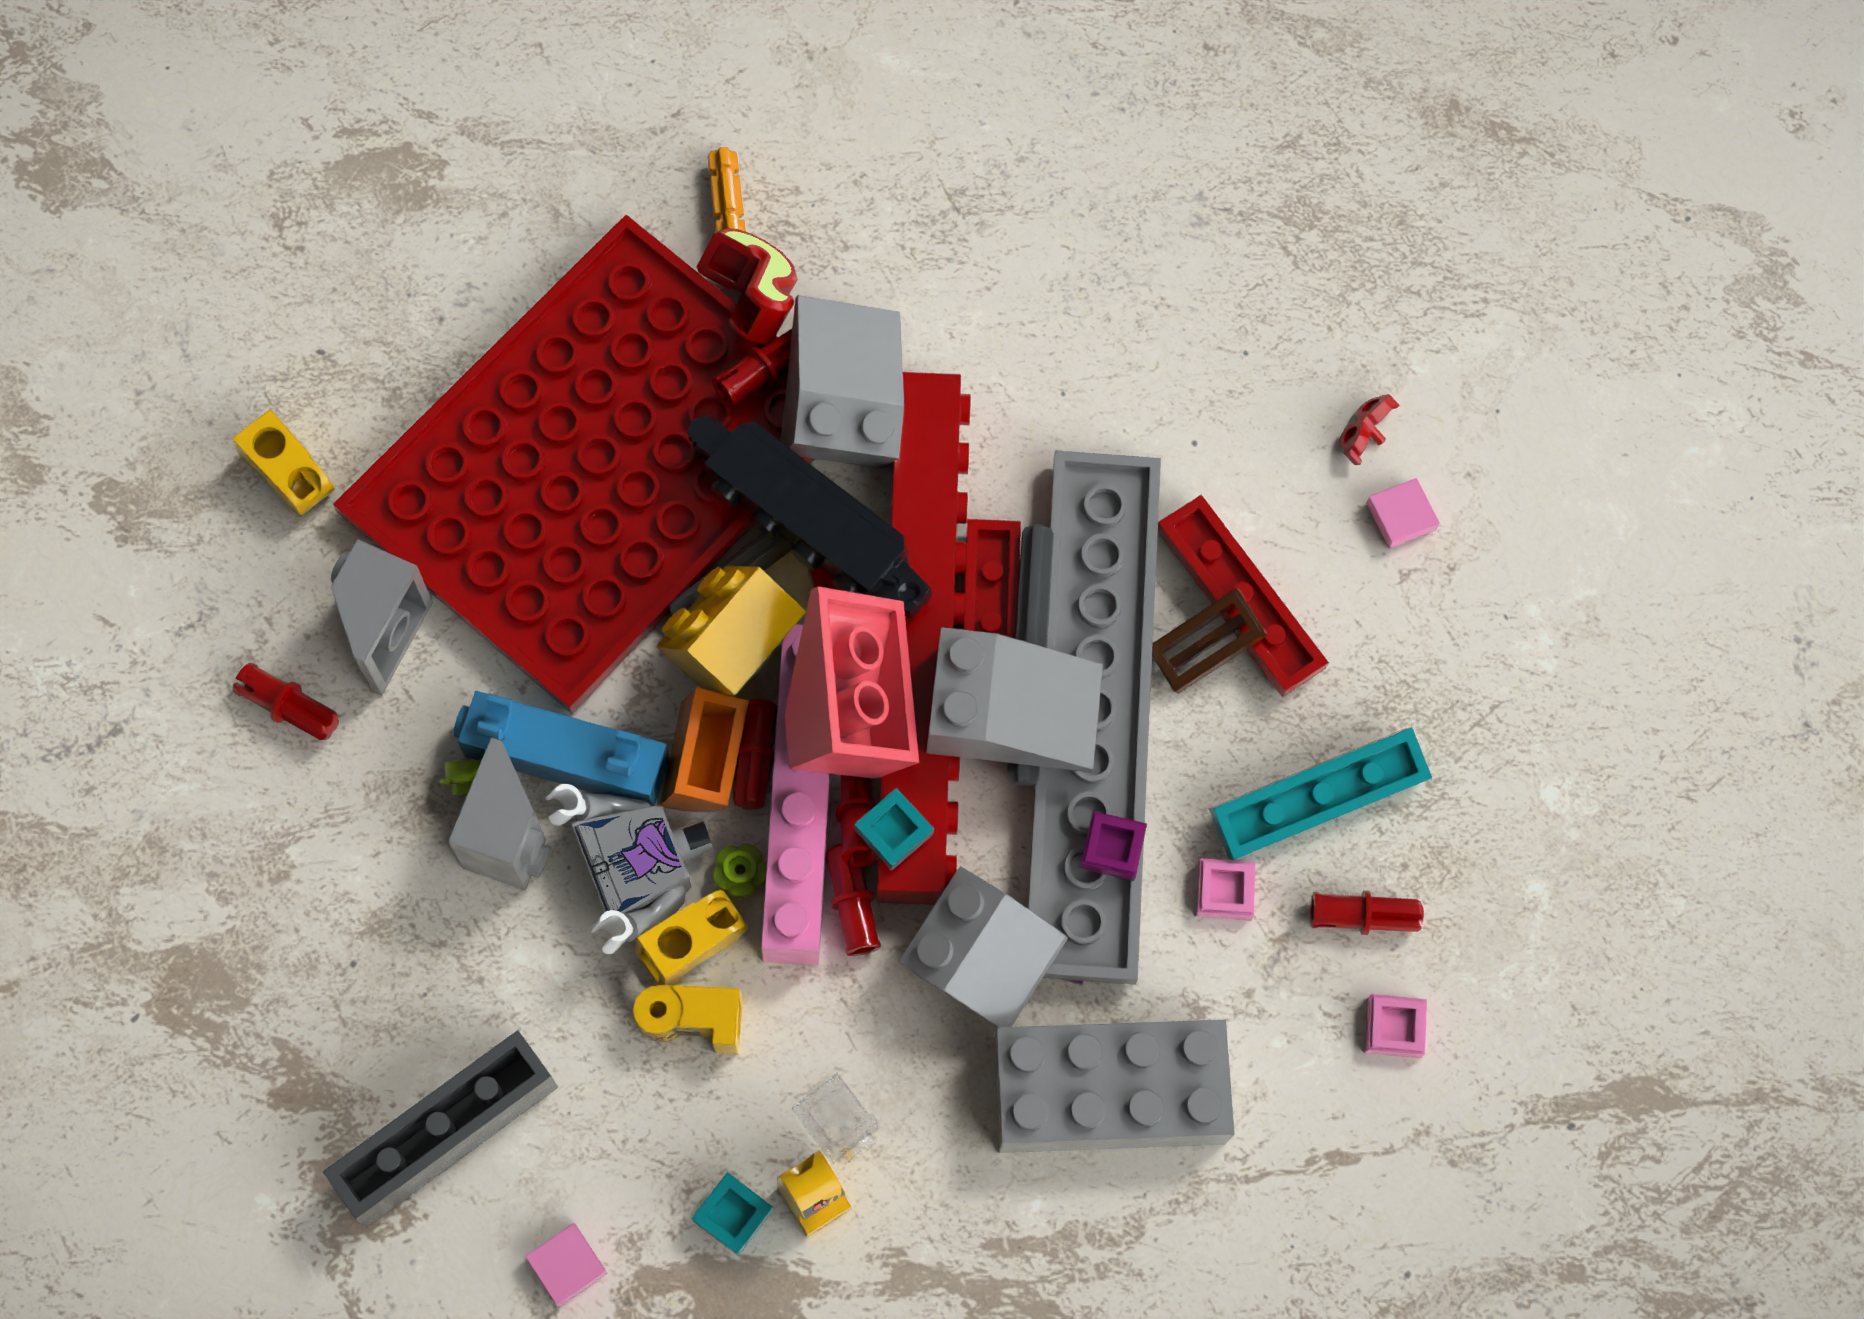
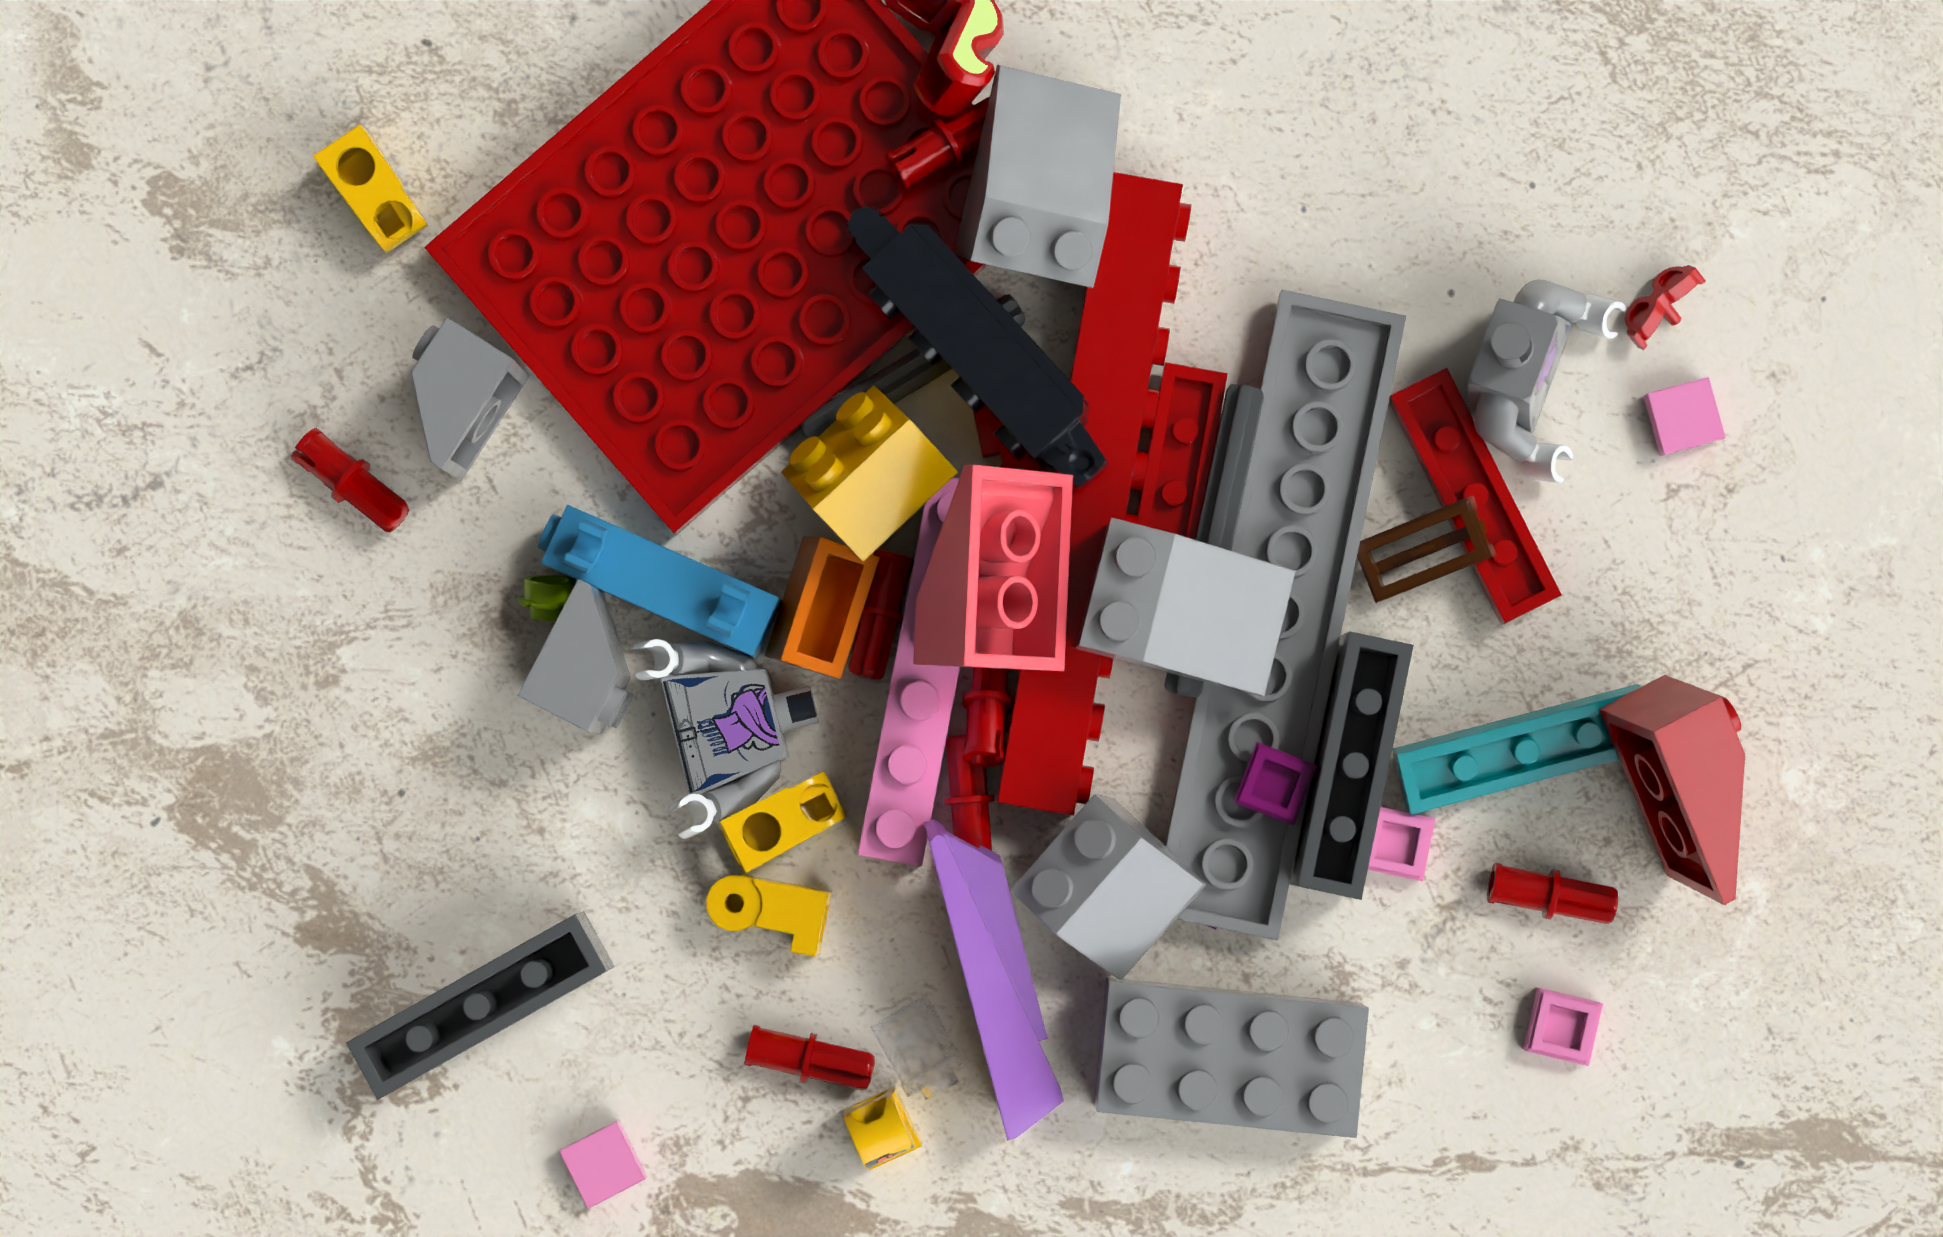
camera: 10 degrees right, 15 degrees up
teal plate [691,1172,774,1256] -> none
lime plate [713,843,767,898] -> none
teal plate [854,788,934,871] -> none
none -> red axle [744,1025,875,1090]
none -> medium lavender wedge [924,820,1064,1141]
none -> dark grey brick [1290,631,1414,900]
none -> light grey torso [1468,279,1626,483]
none -> slope [1599,675,1745,905]

